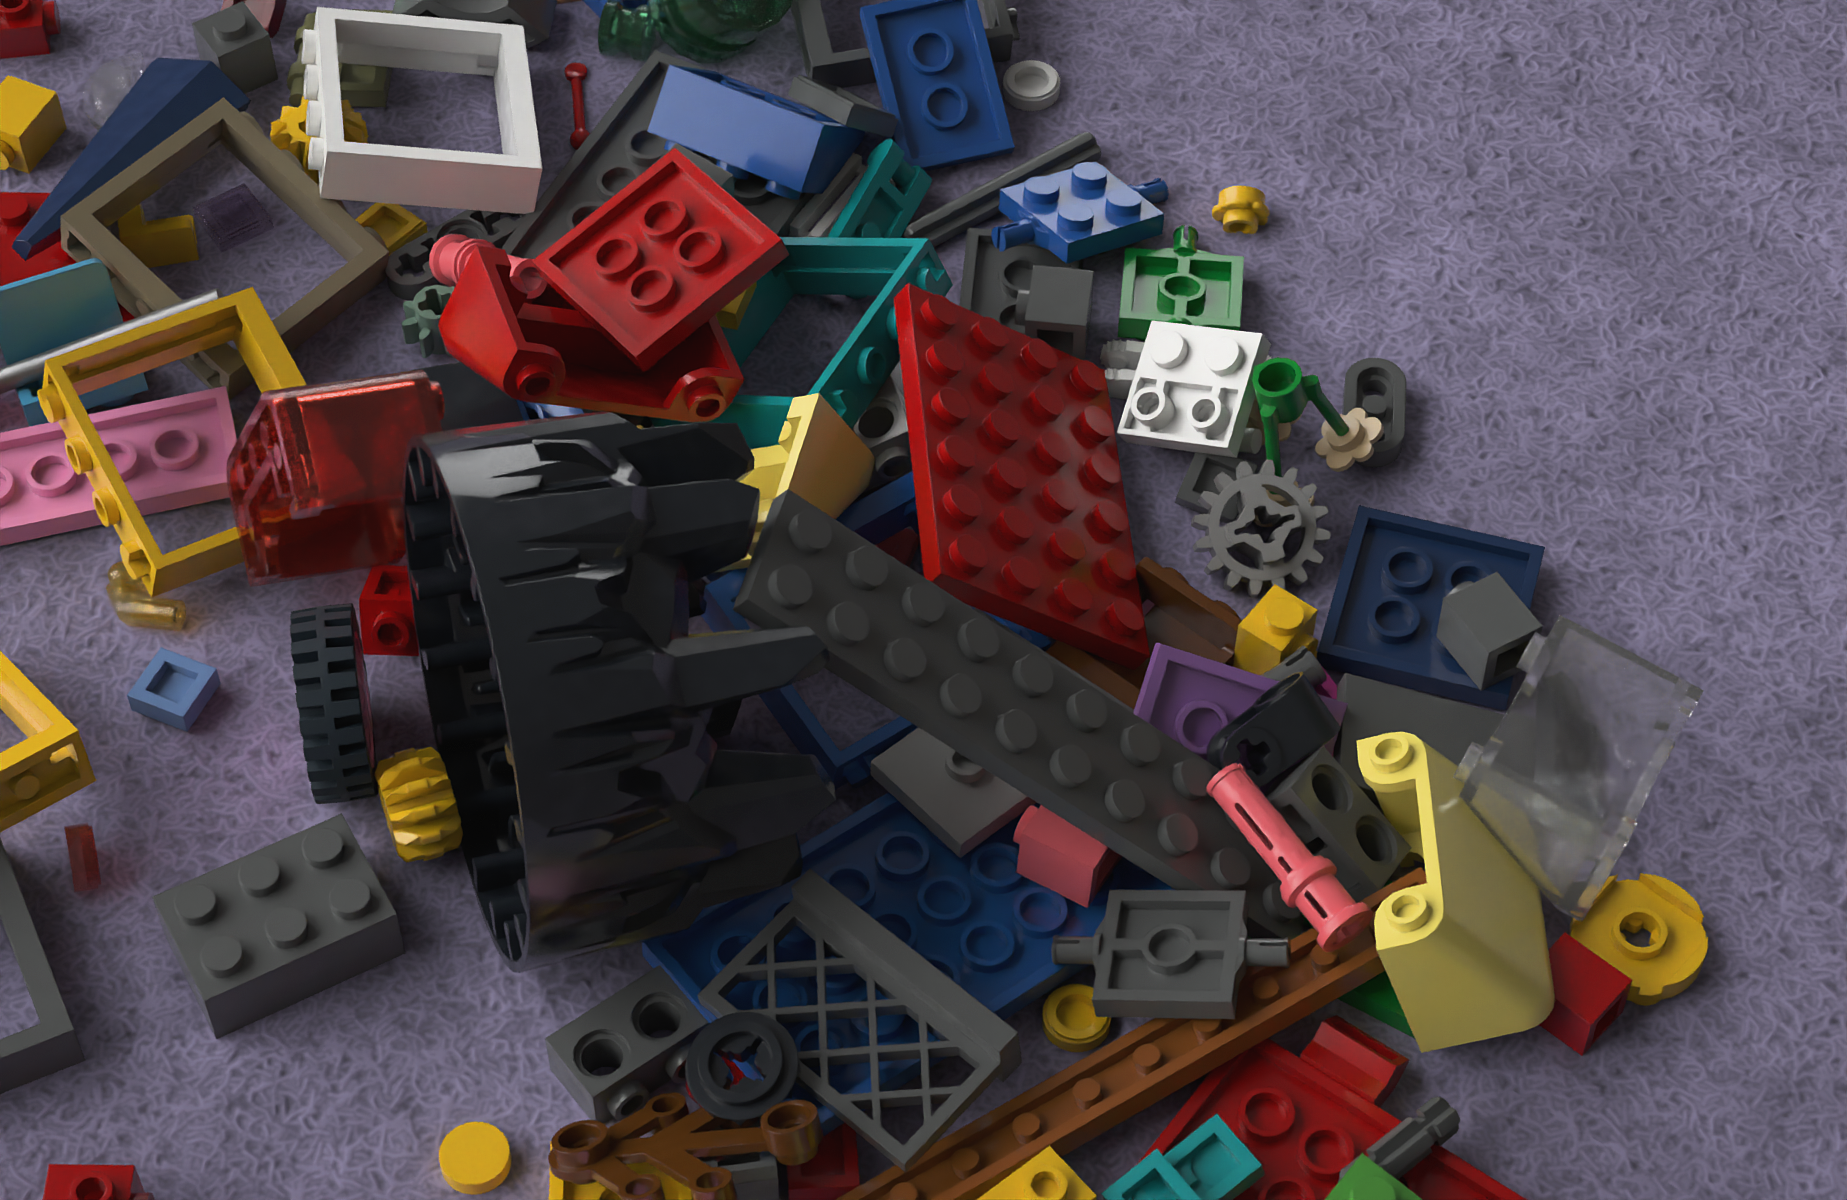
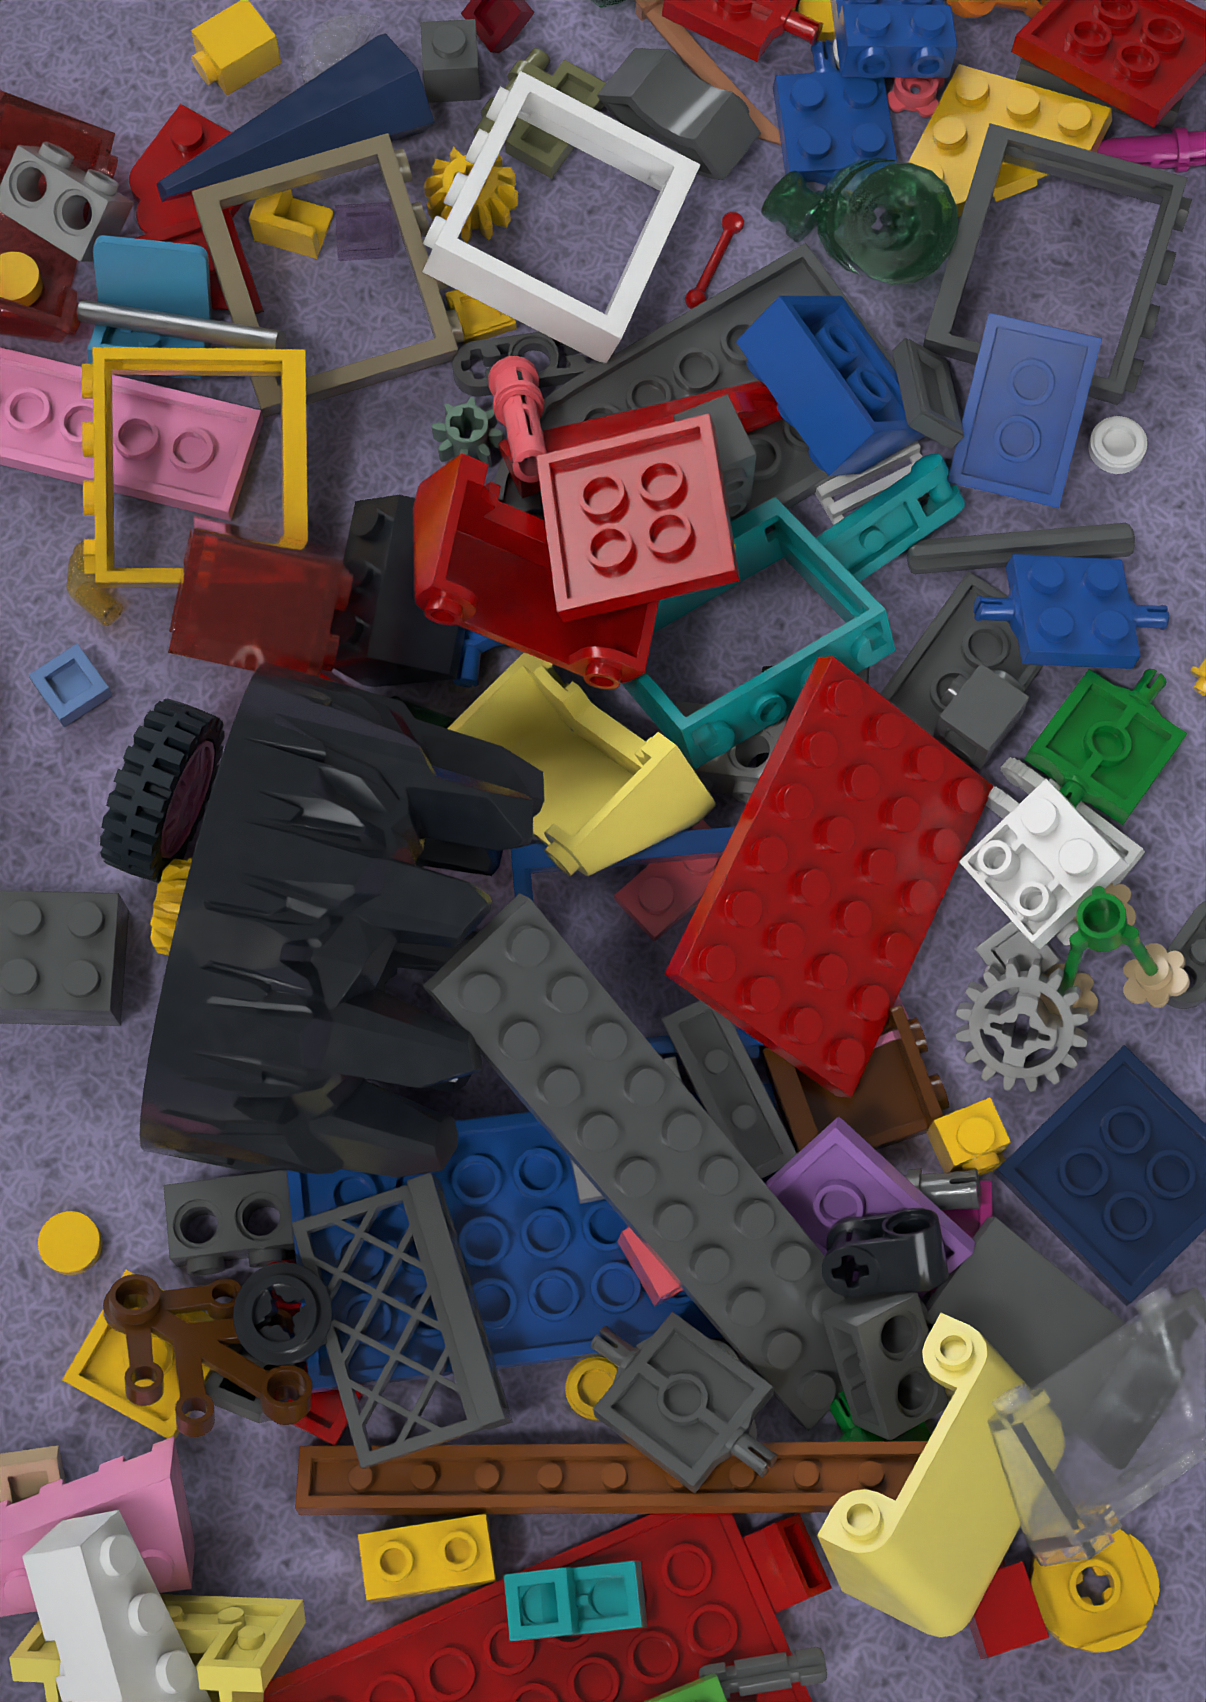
camera: 30 degrees right, 20 degrees up
coral pin [1206,763,1373,952] -> none
dark grey brick [1436,572,1543,691] -> none

